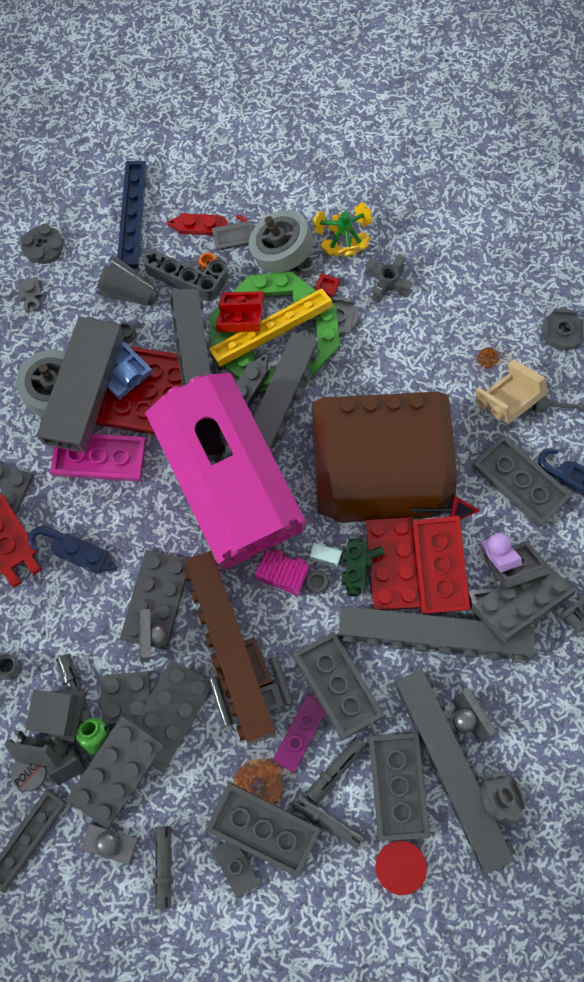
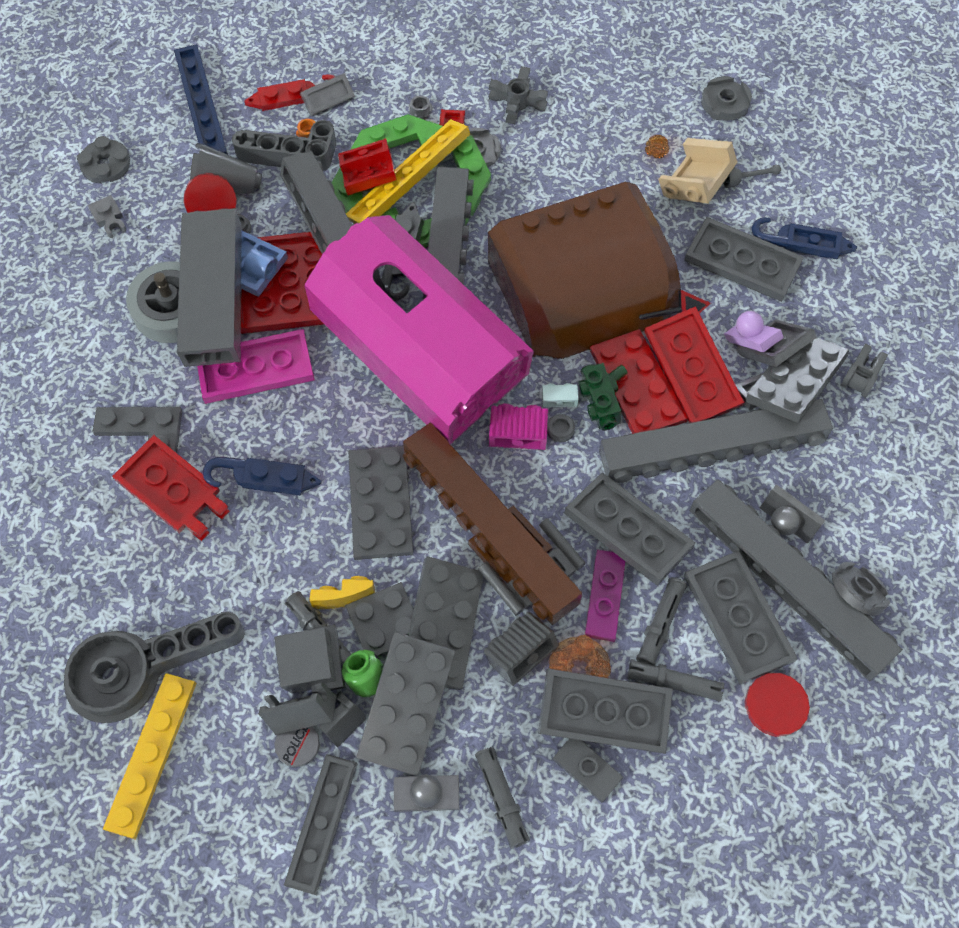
camera: 20 degrees left, 5 degrees down
flat silver tile [139,609,169,663] -> none
wheel [249,210,314,273] -> none
yellow plant [313,202,373,258] -> none
none -> red tile [183,173,237,213]
none -> yellow slope [309,576,375,609]
none -> dark grey brick [484,612,559,686]

